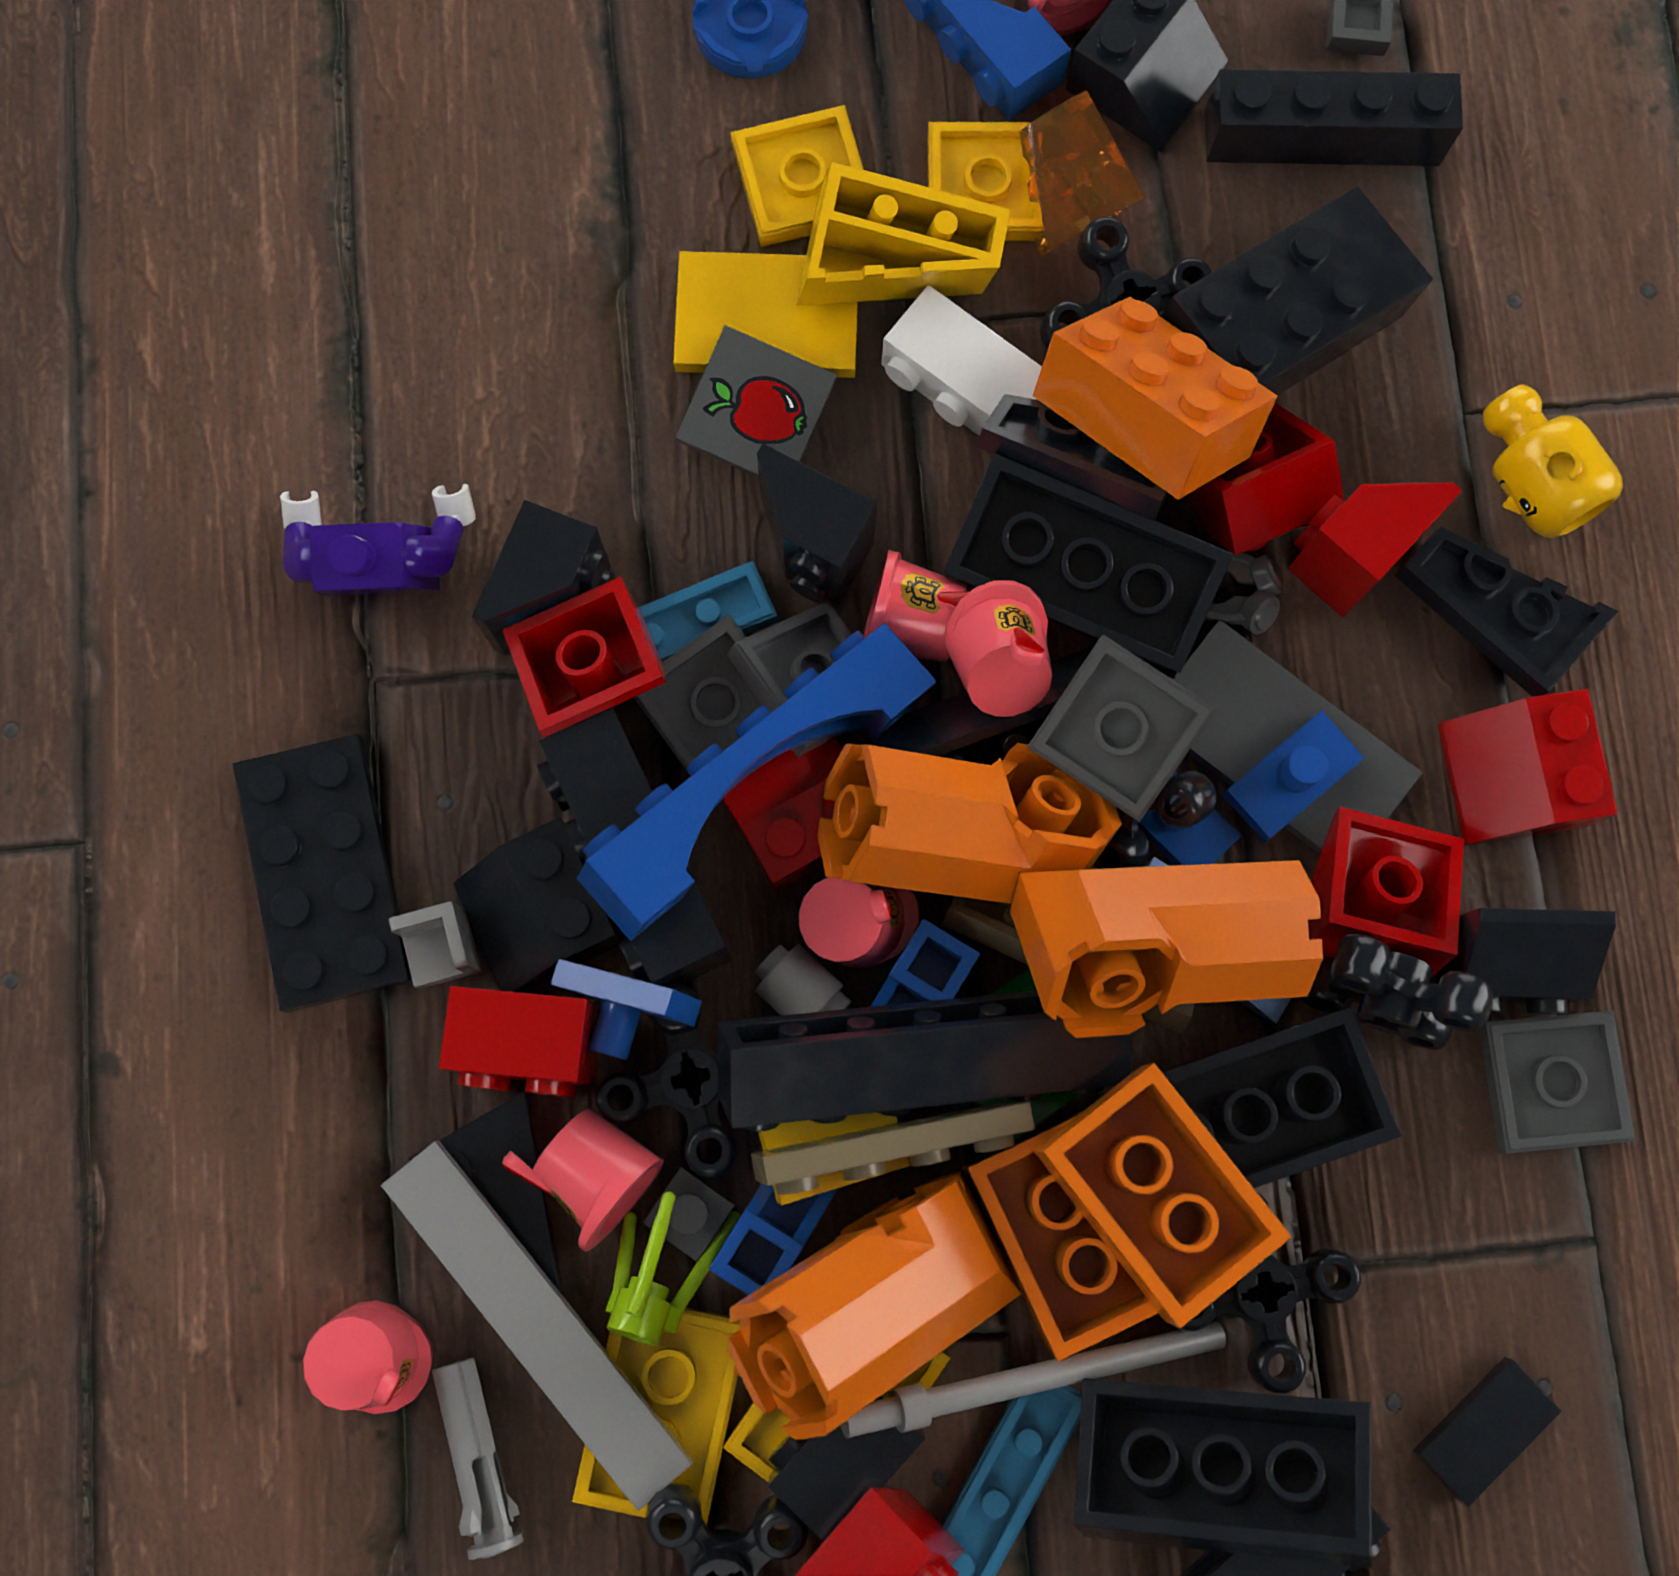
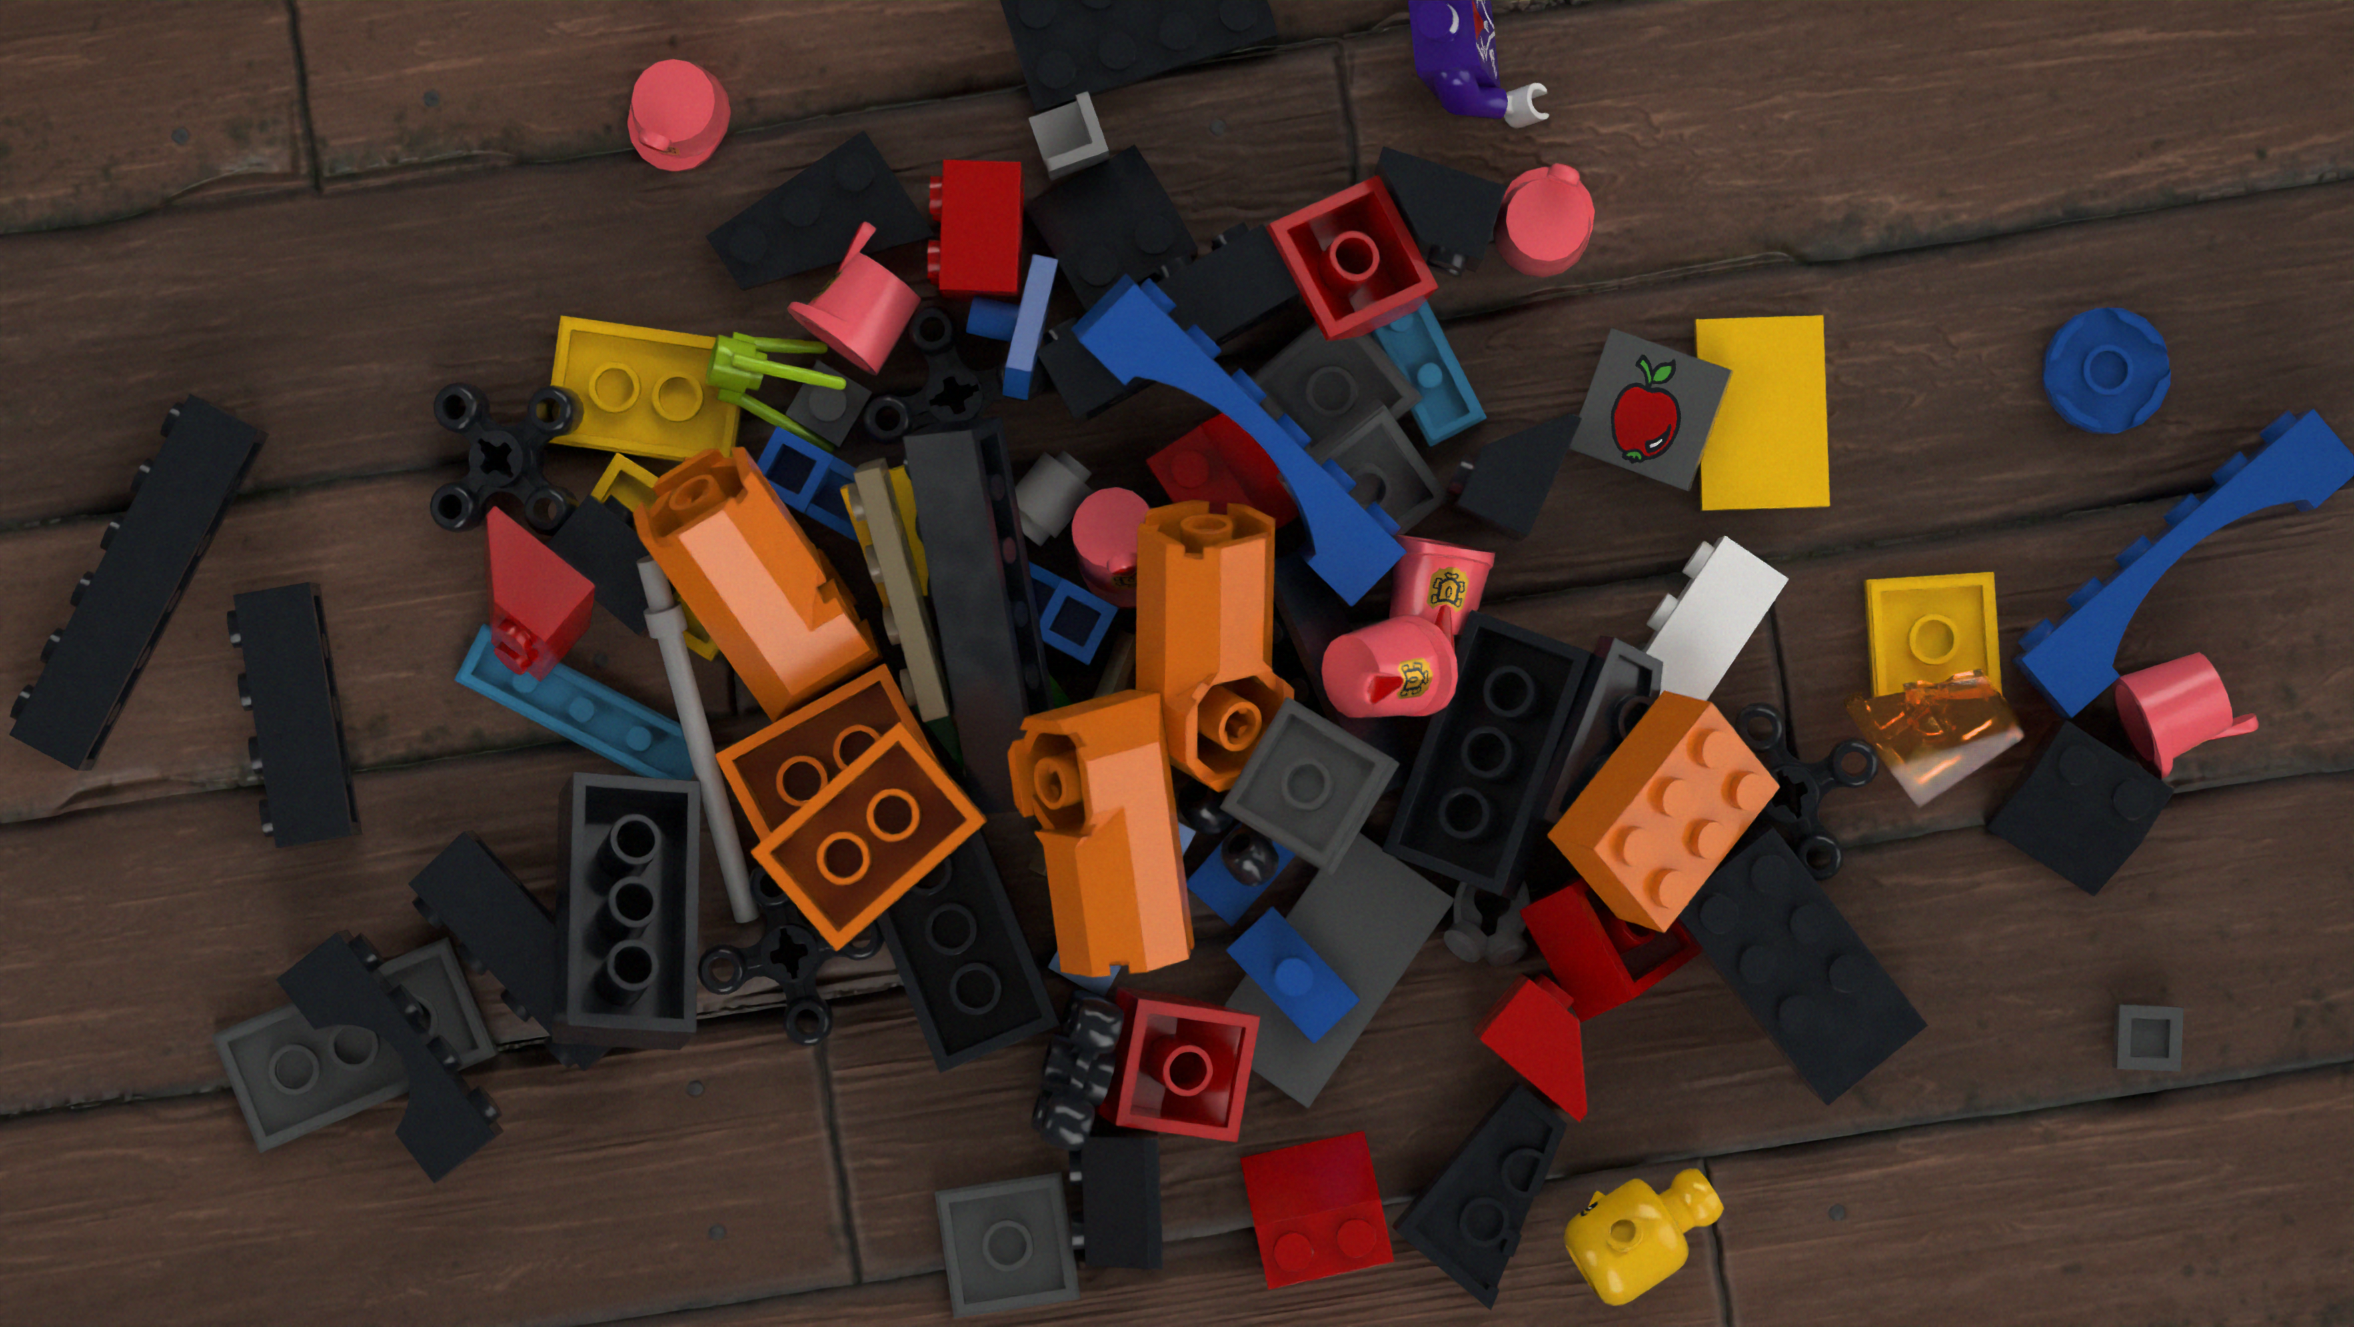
camera: 90 degrees right, 10 degrees up
light grey tile [381,1140,693,1511] -> none
light grey piece [432,1357,524,1560] -> none
yellow tile [731,105,864,248] -> none
yellow wedge [796,161,1011,306] -> none
black brick [1205,69,1463,166] -> none
black tile [1412,1357,1562,1507] -> none
none -> coral hat [1492,163,1595,278]

